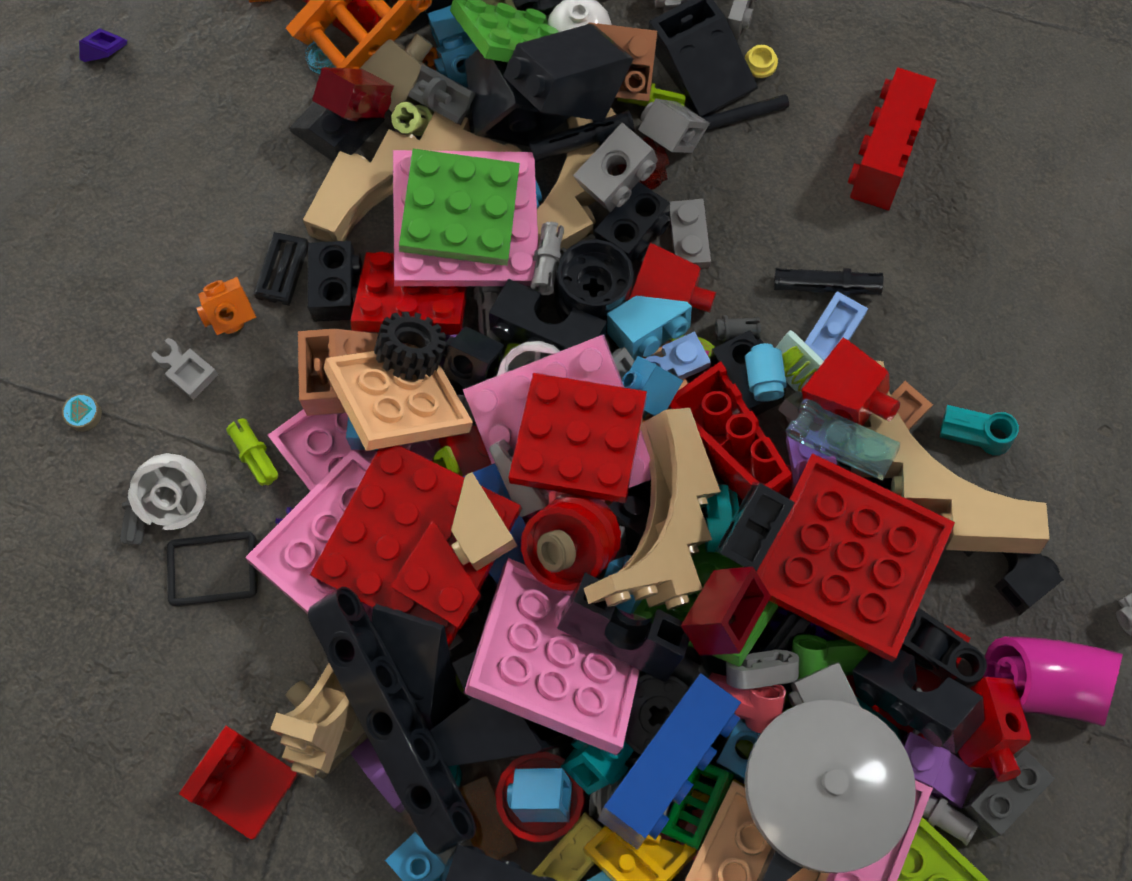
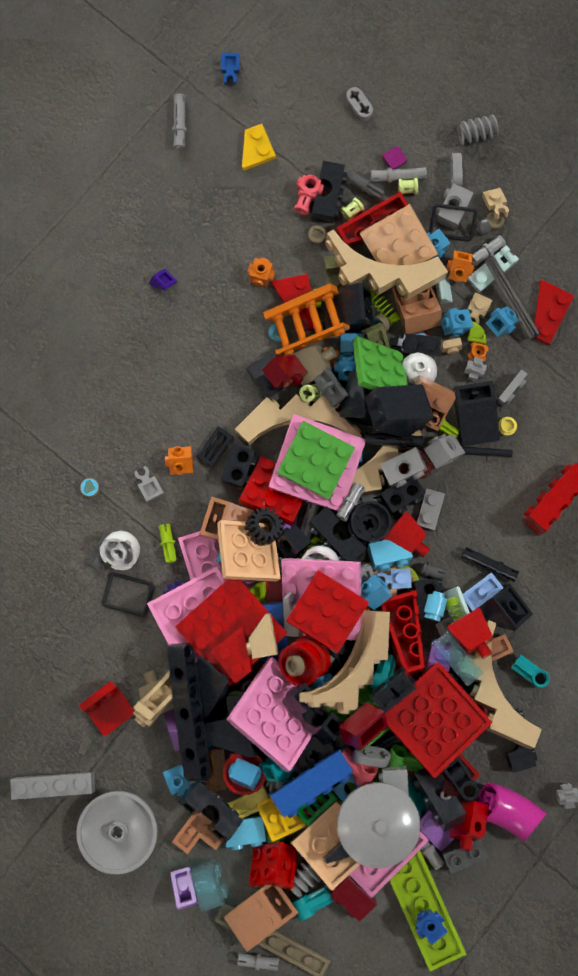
camera: 15 degrees right, 10 degrees up
none -> black slope [478,583,533,631]

